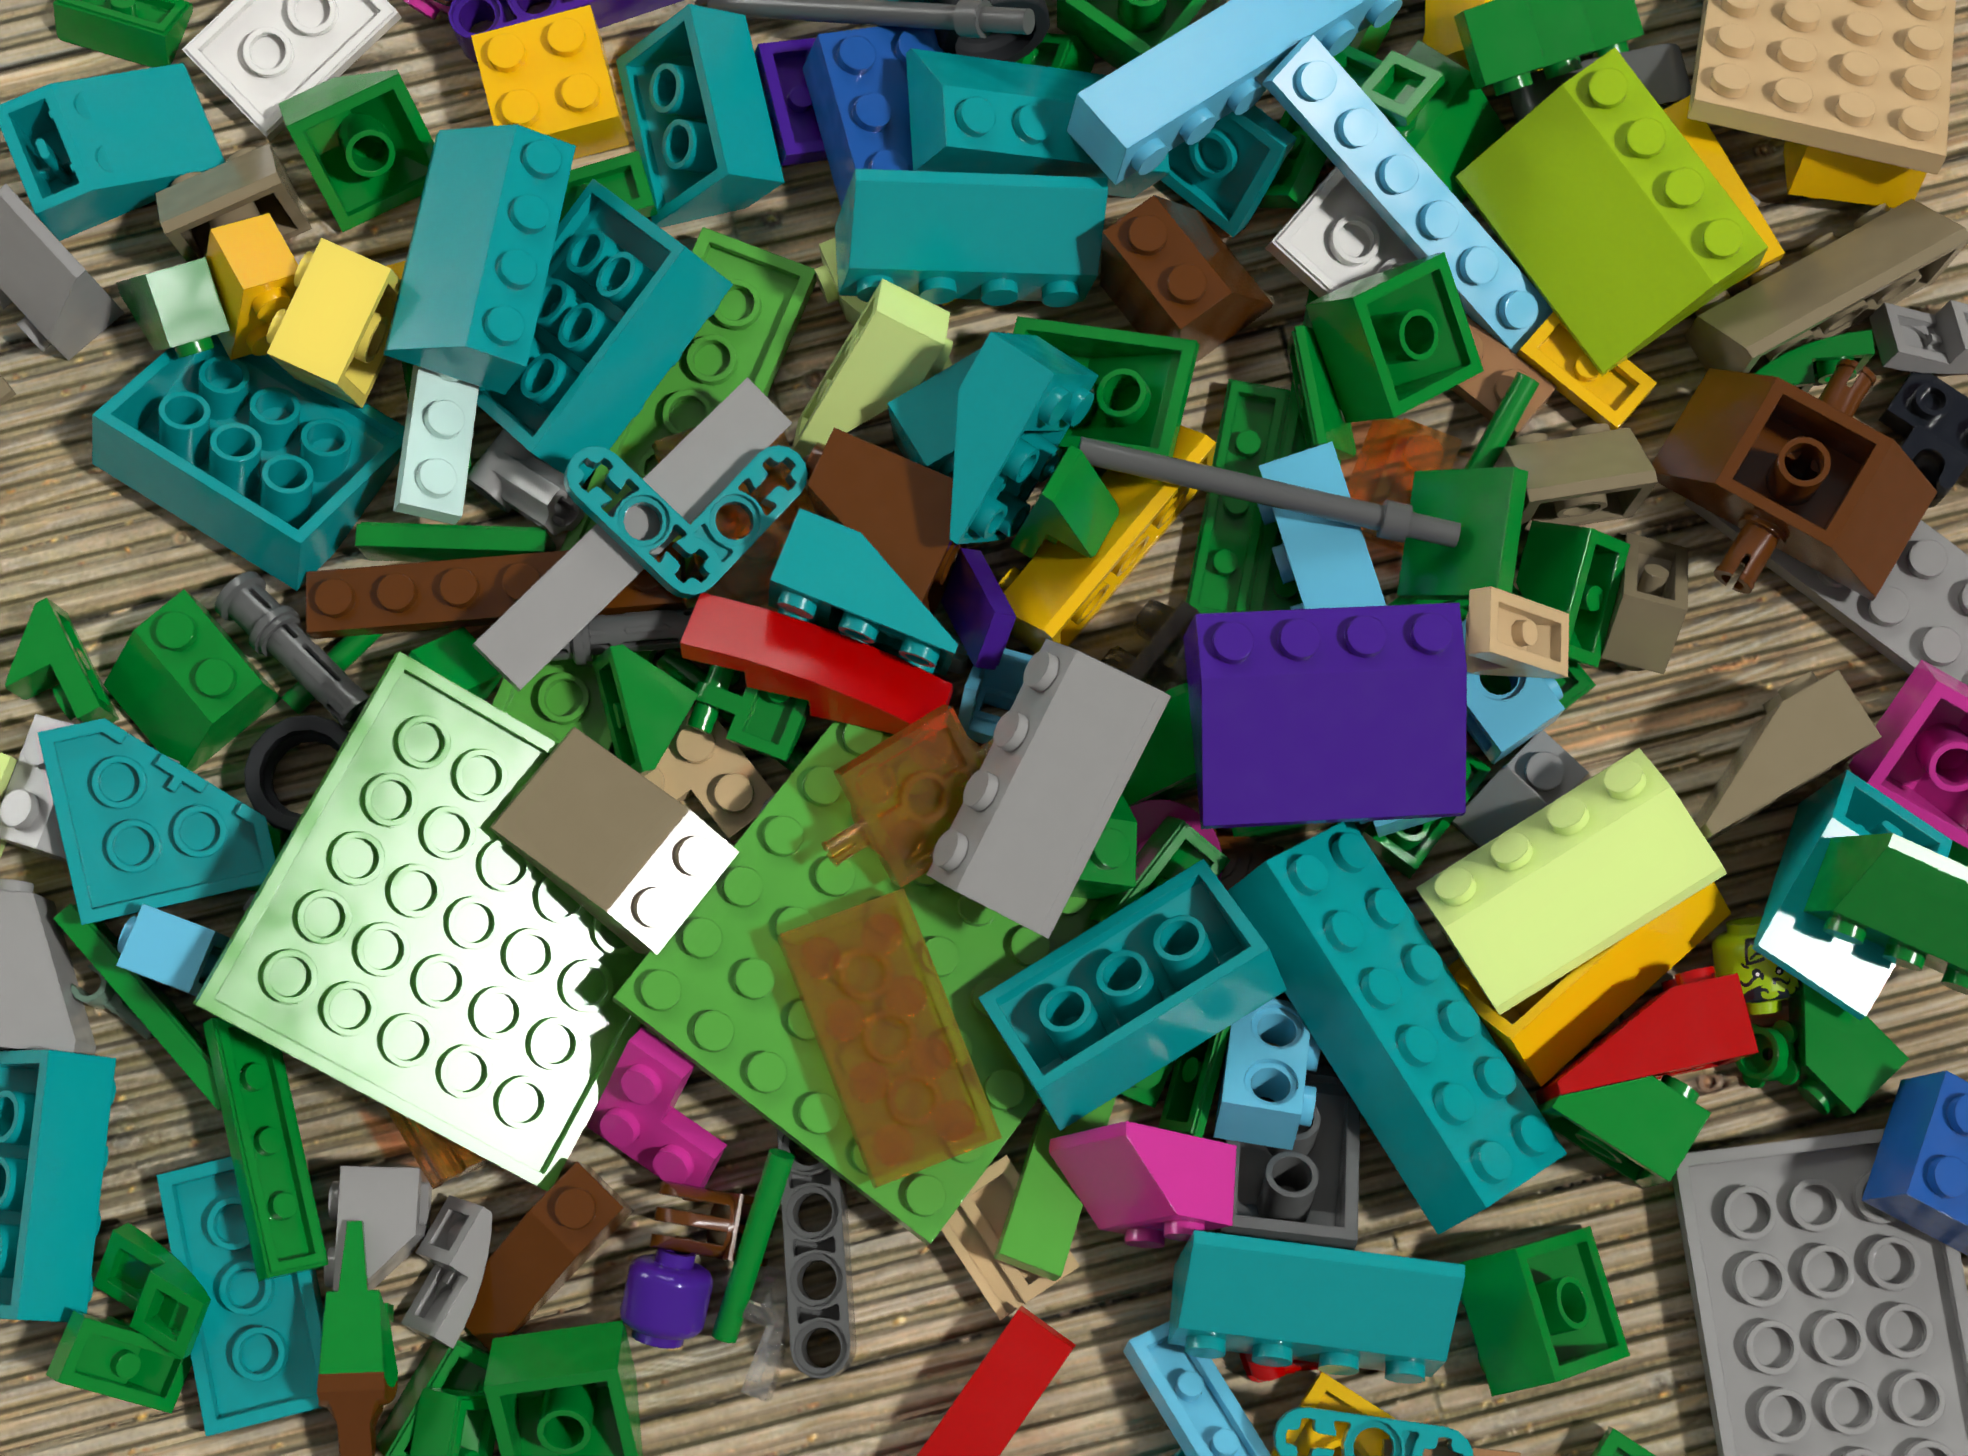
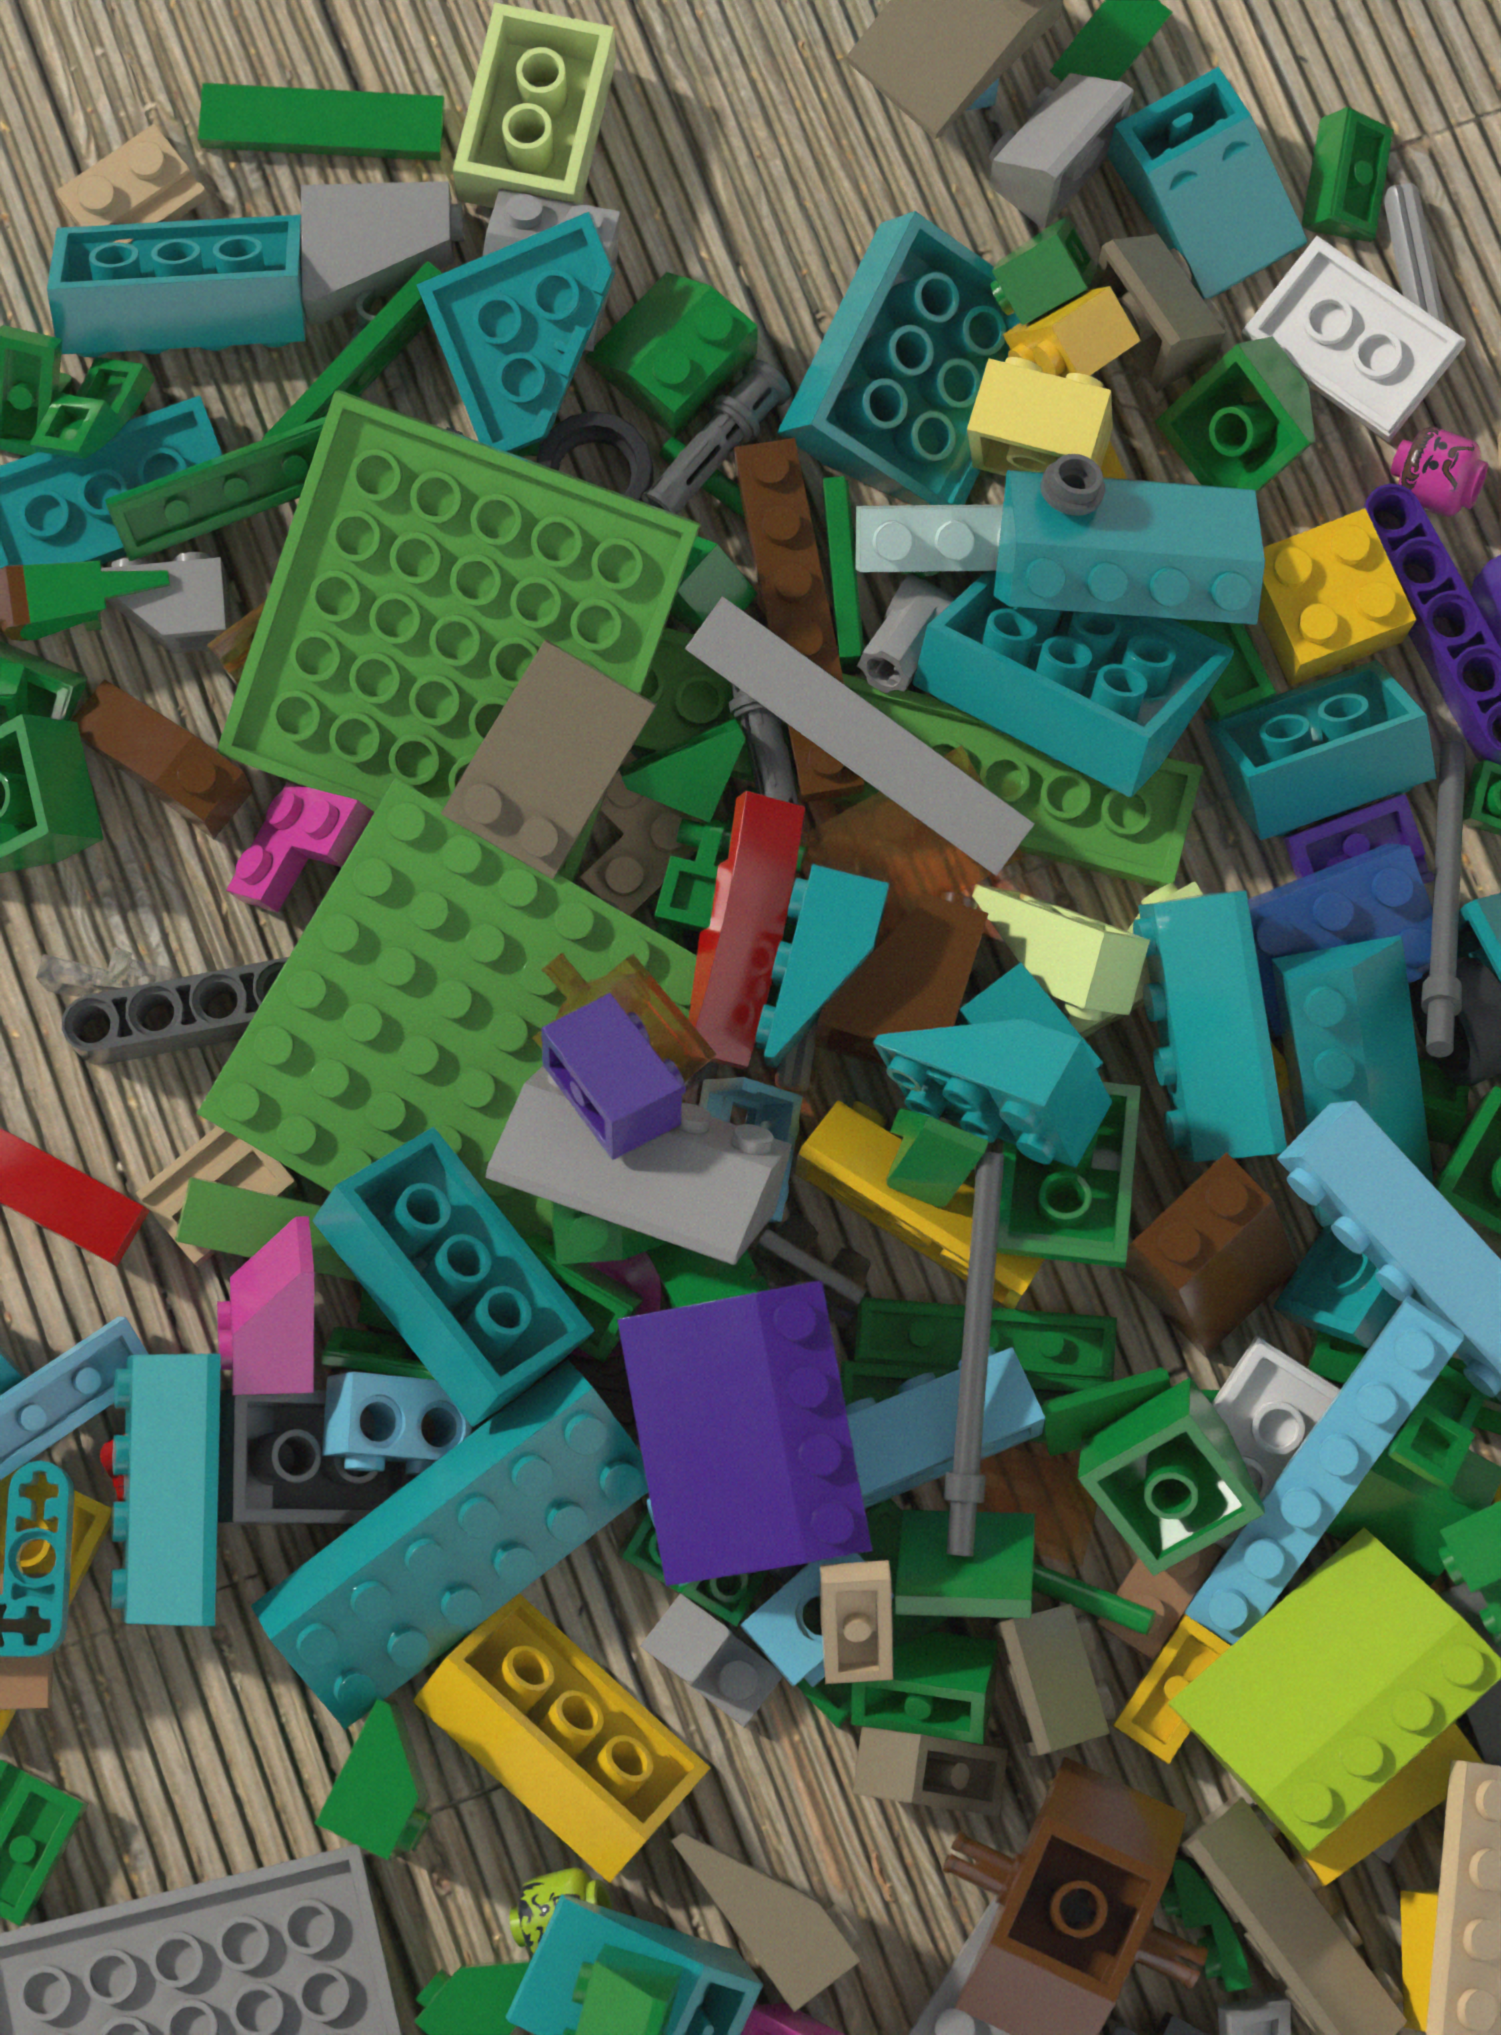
camera: 75 degrees right, 0 degrees up
green slope [5,598,120,723] -> none
medium azure brick [116,904,230,997] -> none
light grey slope [401,1195,492,1349] -> none
teal beam [563,445,808,599] -> none
dark purple head [620,1248,713,1349] -> none
reddish brown arm [649,1181,773,1267] -> none
green bar [711,1148,795,1343] -> none
clear orange plate [777,888,1002,1189] -> none
dark purple tile [941,547,1016,670] -> none
yellowish green slope [1416,748,1727,1016] -> none
green slope [1456,1226,1630,1396] -> none
red slope [1535,966,1759,1105] -> none
green plate [1735,1020,1801,1088] -> none
none -> dark purple brick [541,993,686,1160]
none -> dark grey plate [1040,454,1105,516]

